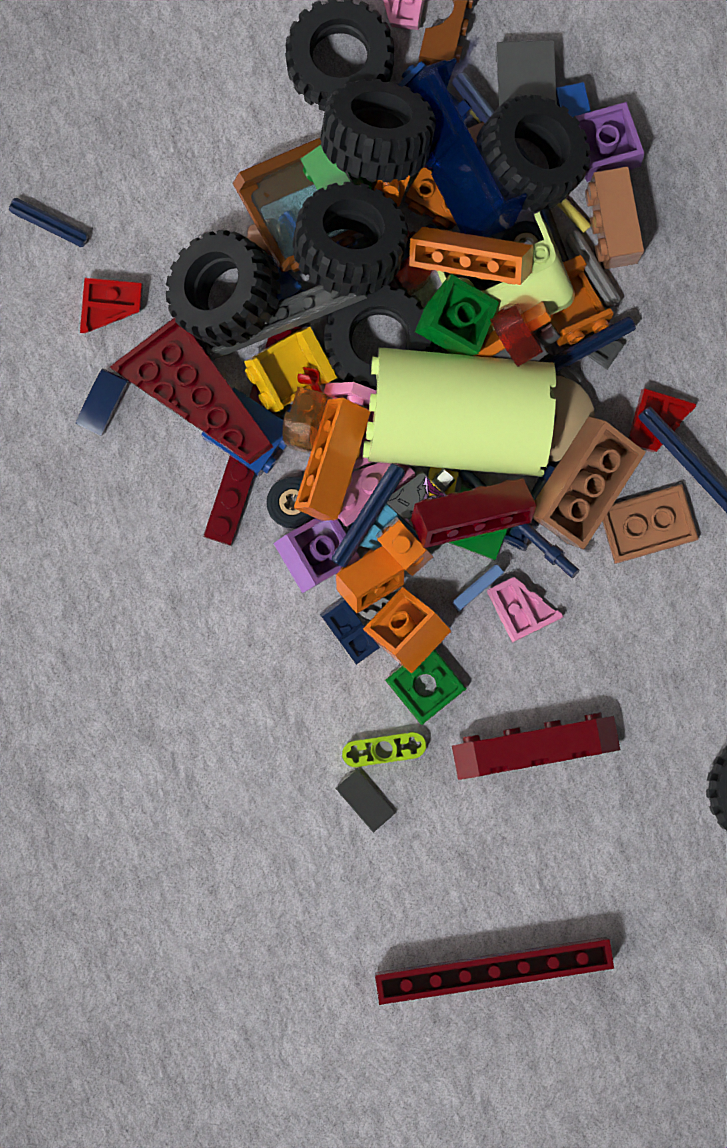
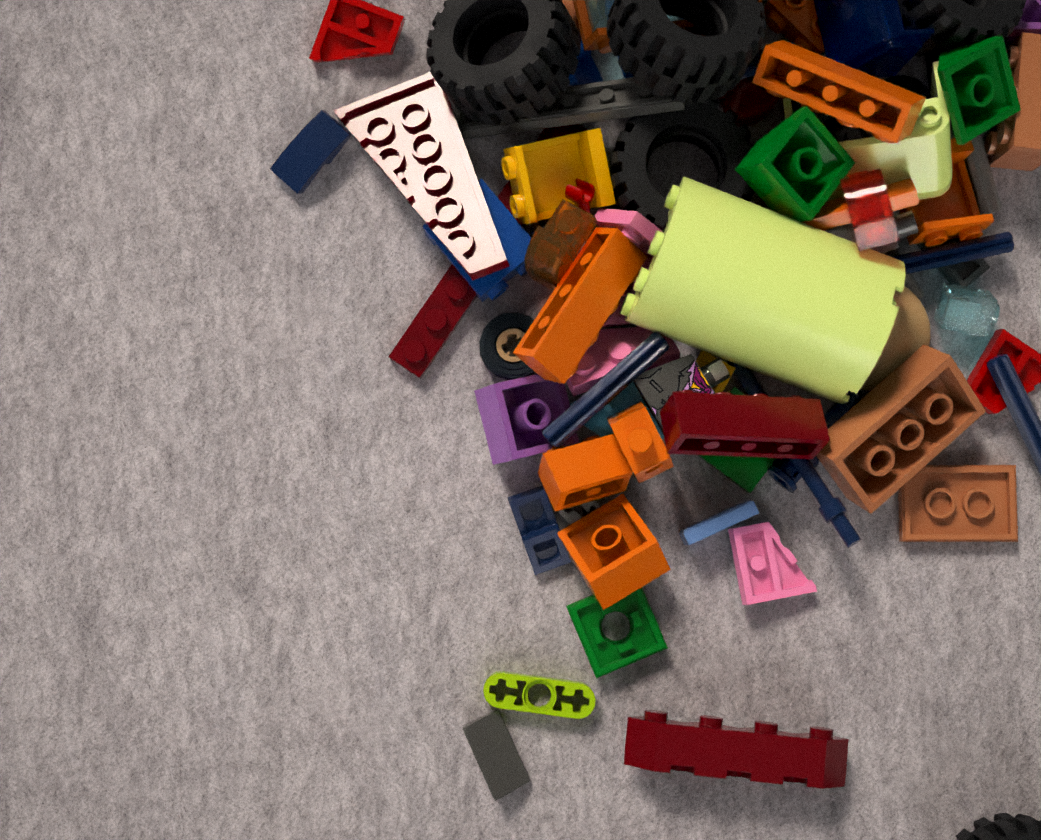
camera: 15 degrees right, 0 degrees up
none -> clear light blue brick [934,282,1000,337]
none -> green slope [937,36,1021,145]

